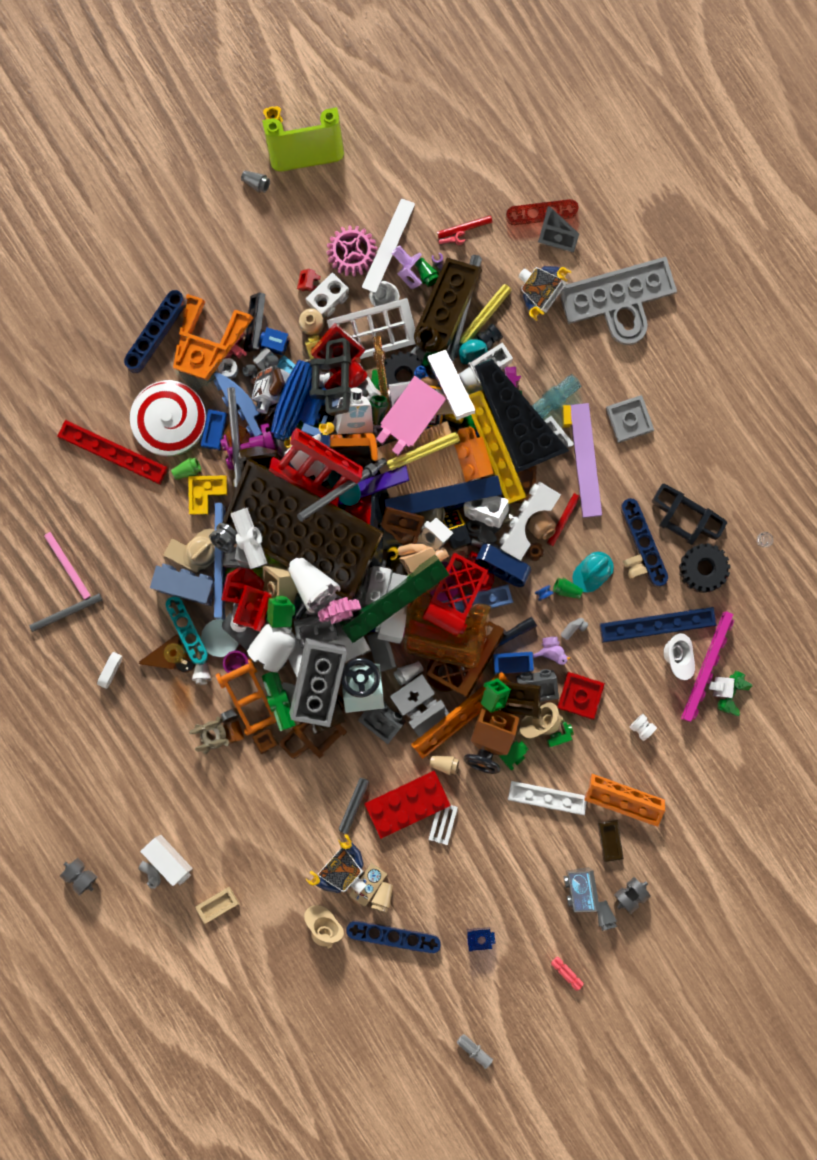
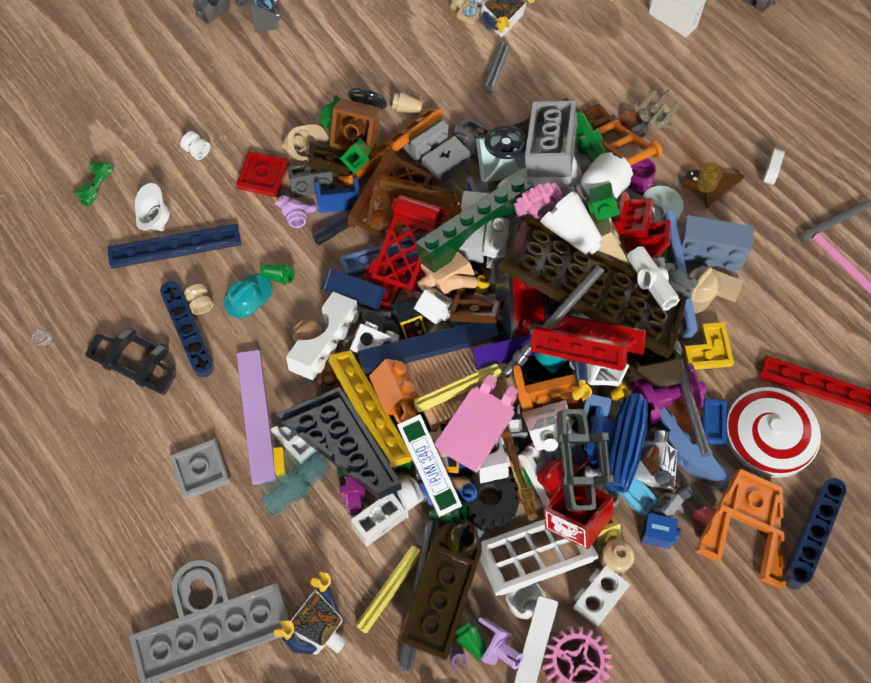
camera: 175 degrees right, 20 degrees down
teal beam [165,596,208,665] -> none
bright green cone [171,457,202,480] -> none
white cone [192,651,211,685] -> none
white wheel [218,358,238,380] -> none
black tile [244,292,266,352] -> none
red tile [297,268,321,292] -> none
red plate [364,770,451,839] -> none
dark green cone [369,395,389,425] -> none
white cone [394,661,424,686] -> none
white tile [429,805,458,845] -> none
teal hair [459,339,488,365] -> none
black wheel [477,323,503,350] -> none
white tile [508,781,587,815] -> none
reddish brown plate [525,542,544,561] -> none
blue bush [535,585,554,601] -> none
green bracket [546,722,574,747] -> none
red bar [547,493,580,547] -> none
light grey arm [561,618,588,640] -> none
orange fence [584,774,665,827] -> none
dark brown tile [598,820,624,862] -> none
black tyre [679,543,731,593] -> none
dark pink plate [681,611,734,722] -> none
white tile [709,677,734,698] -> none

